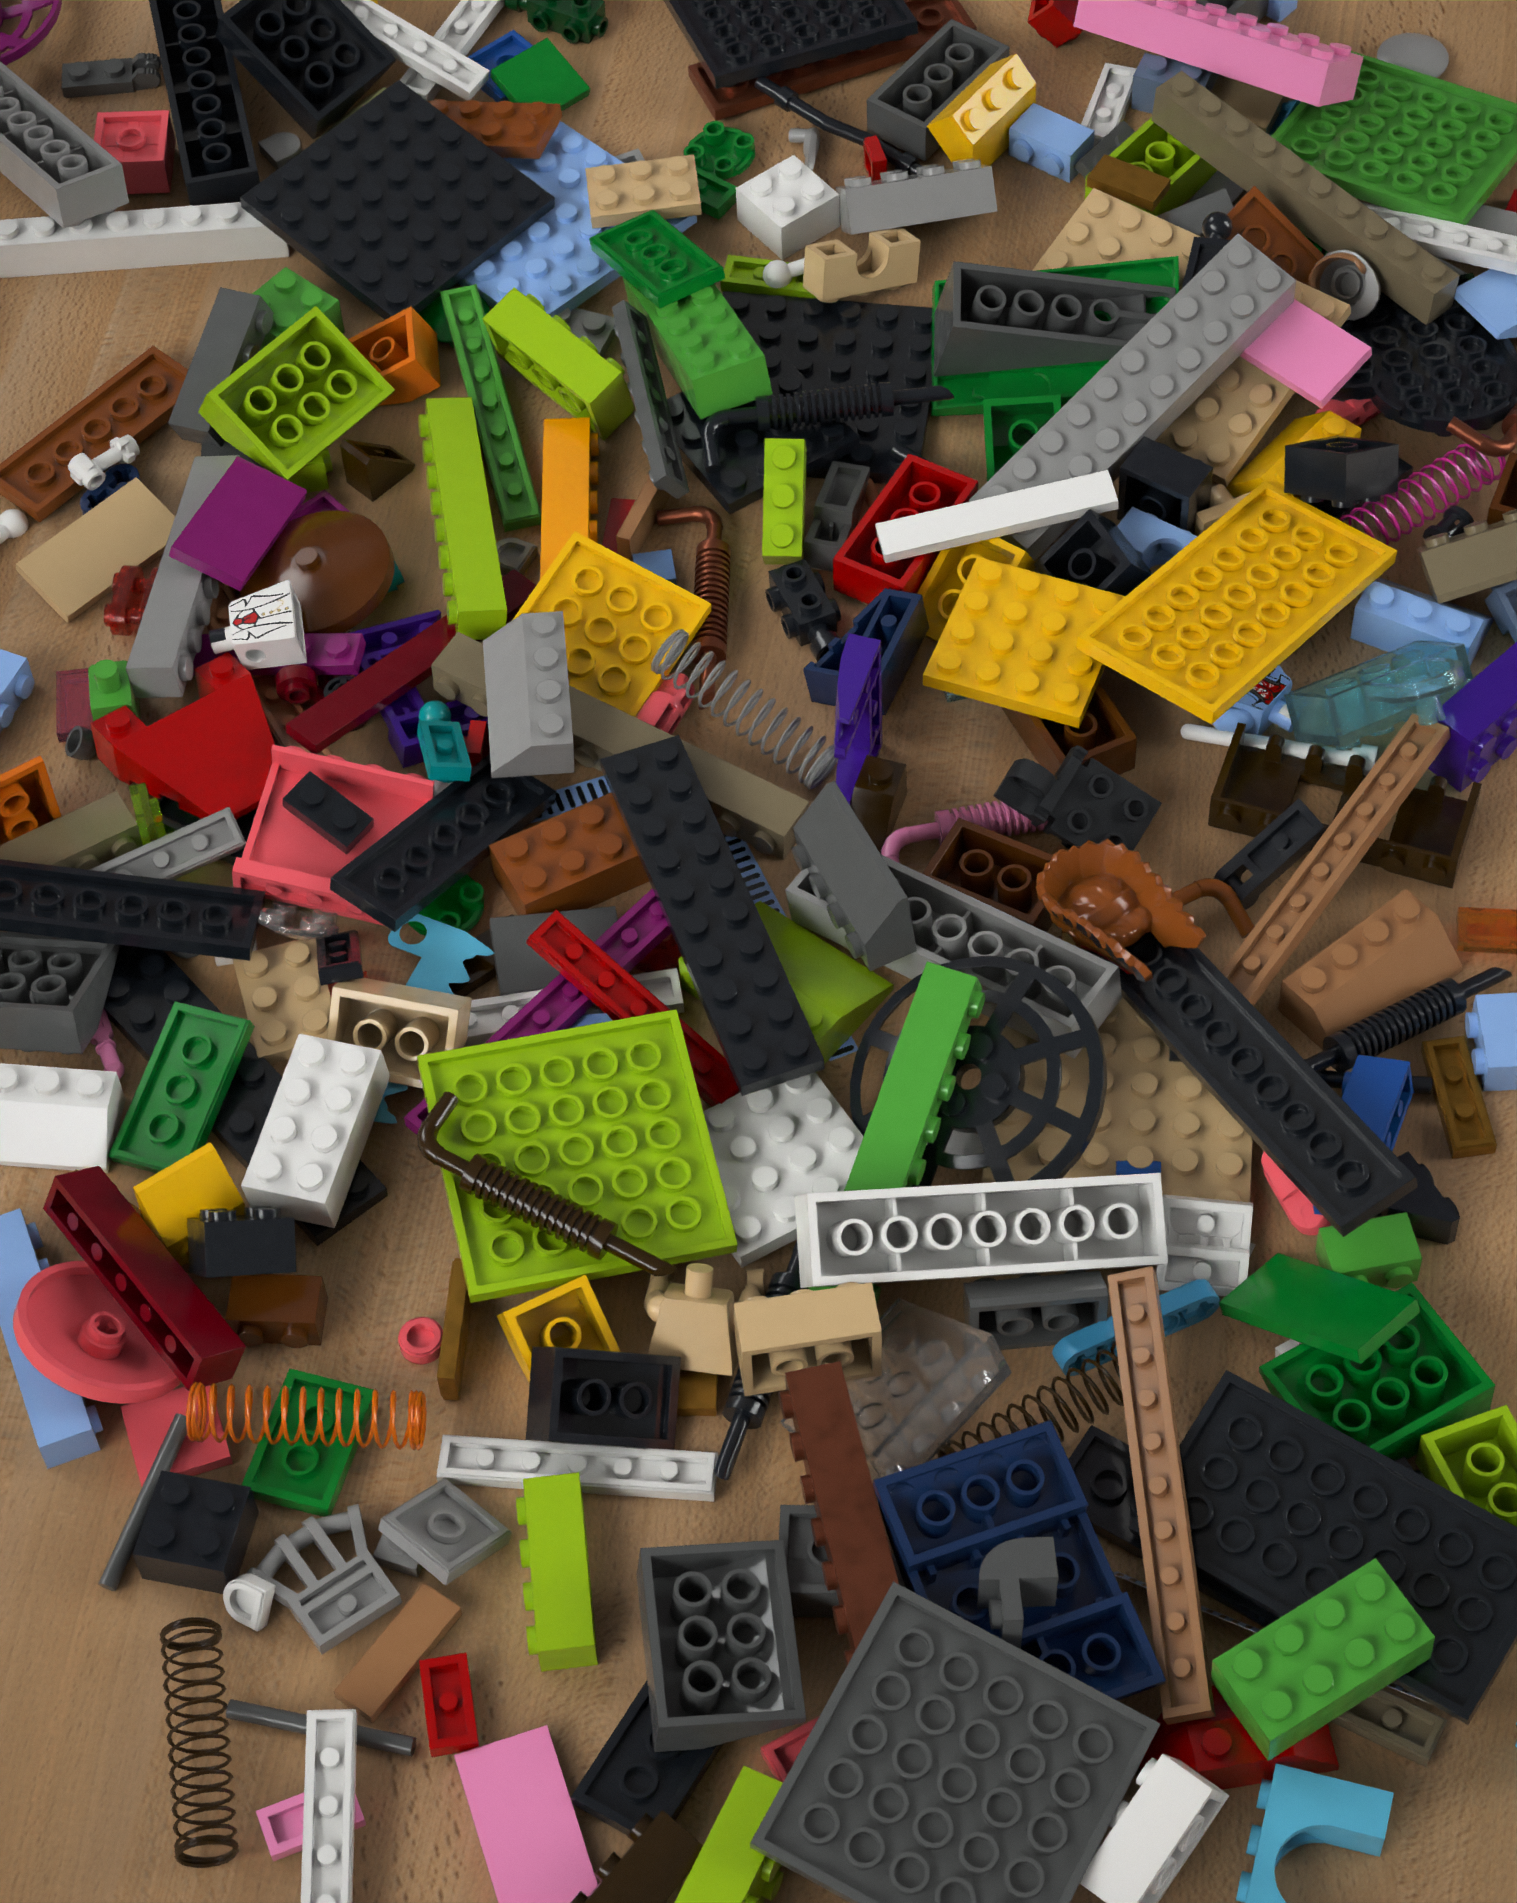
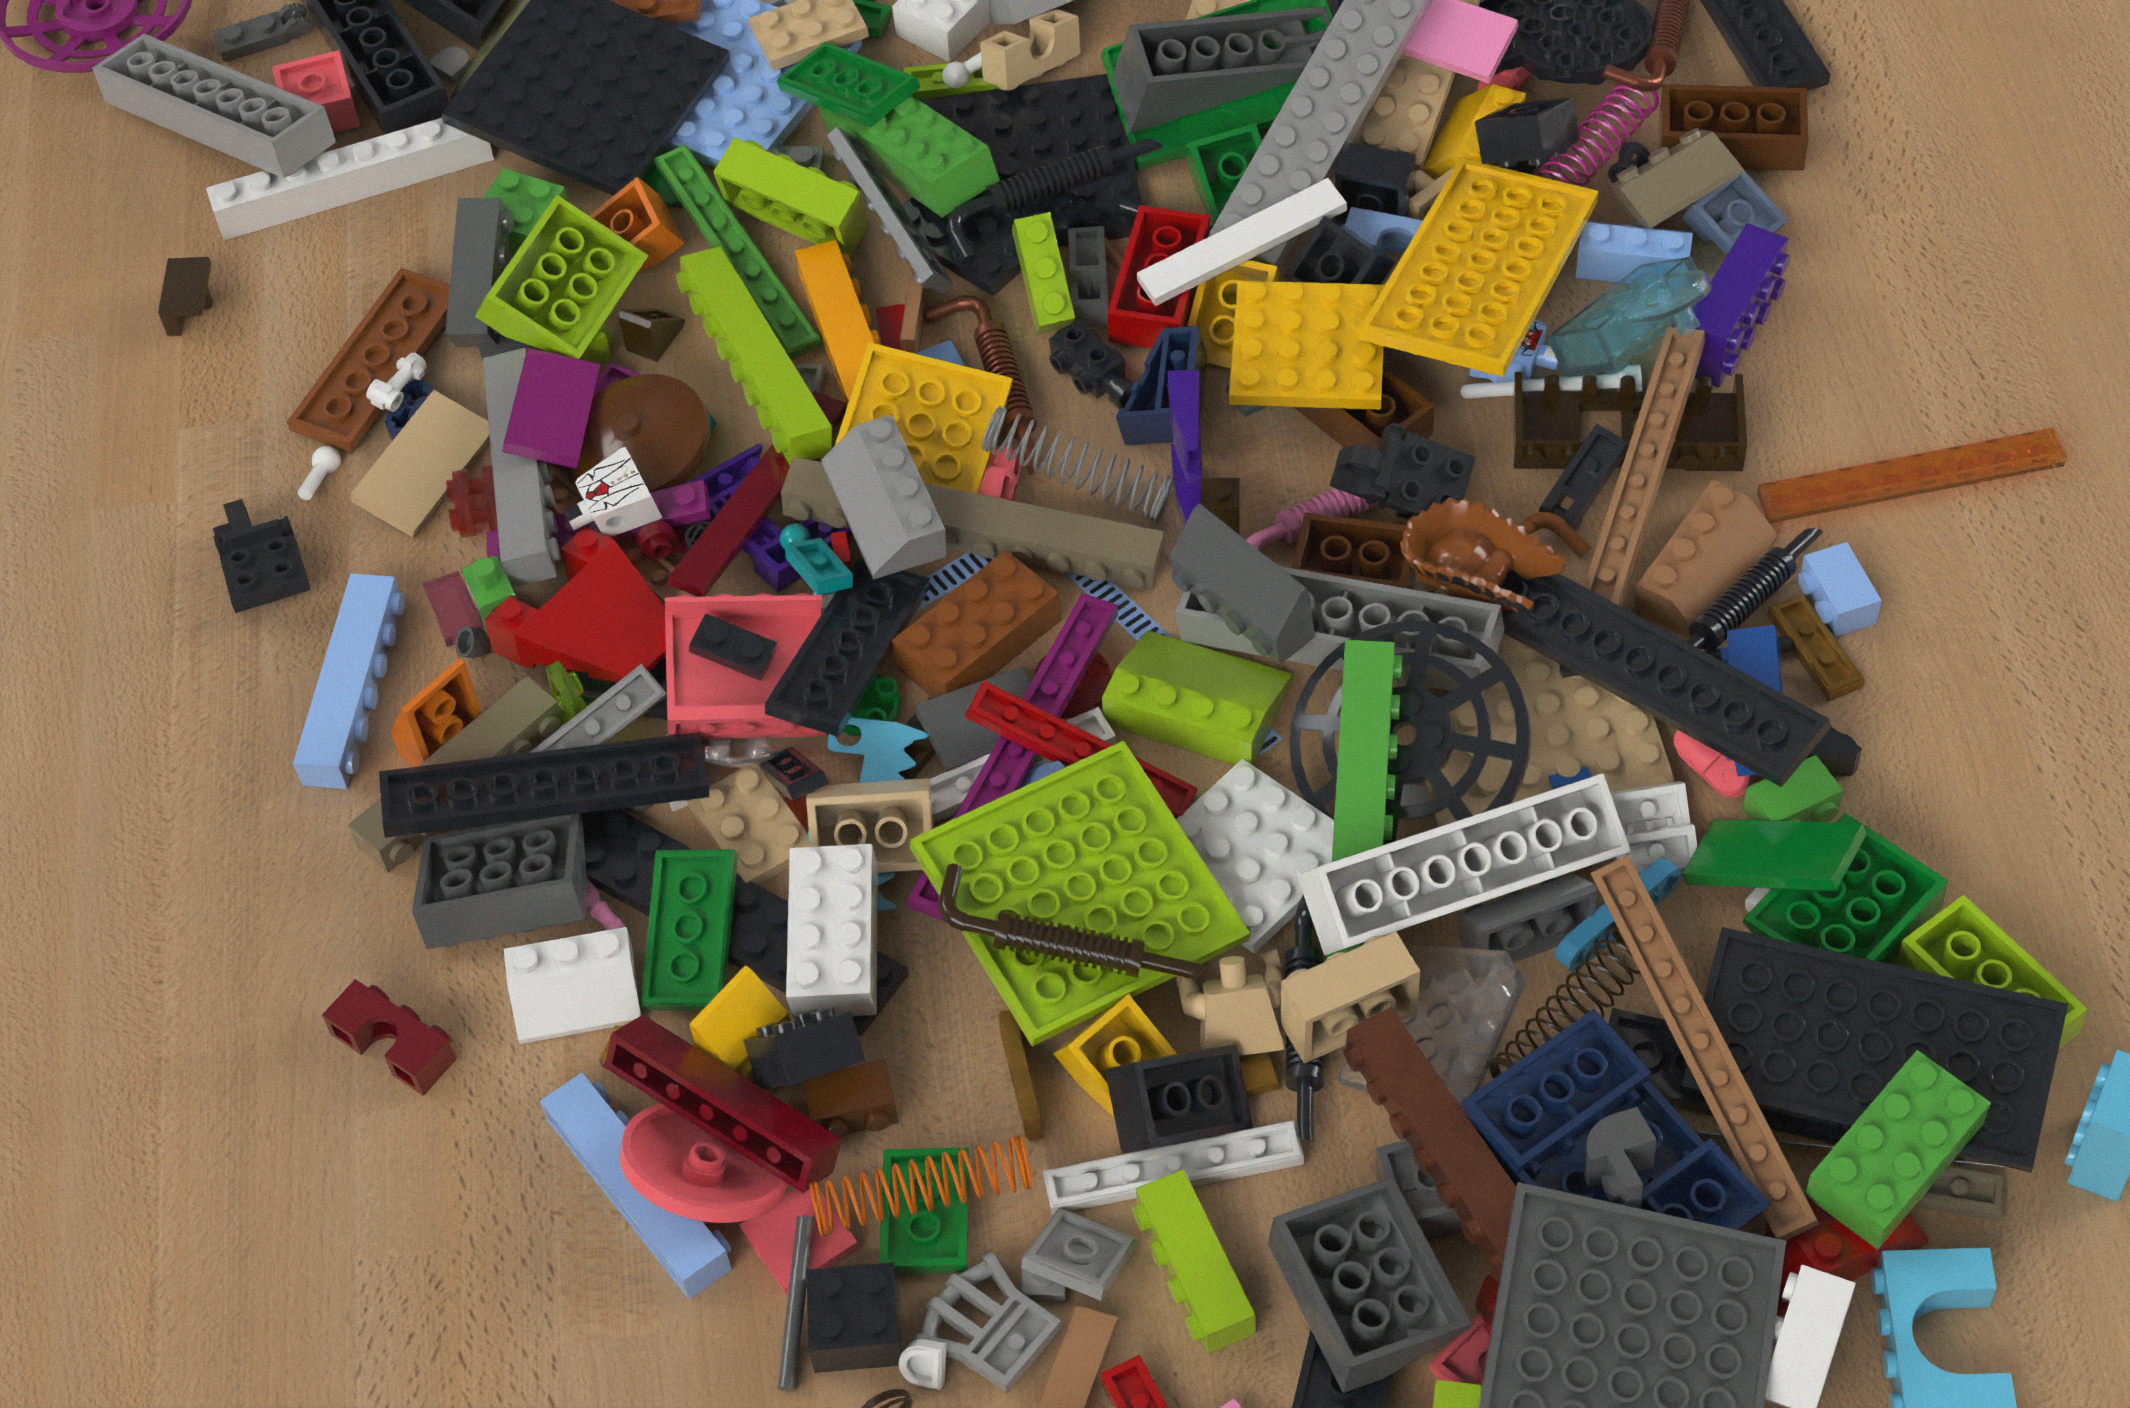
camera: 15 degrees left, 0 degrees up
coral tile [398,1317,443,1364] -> none
black plate [600,735,825,1096] -> none

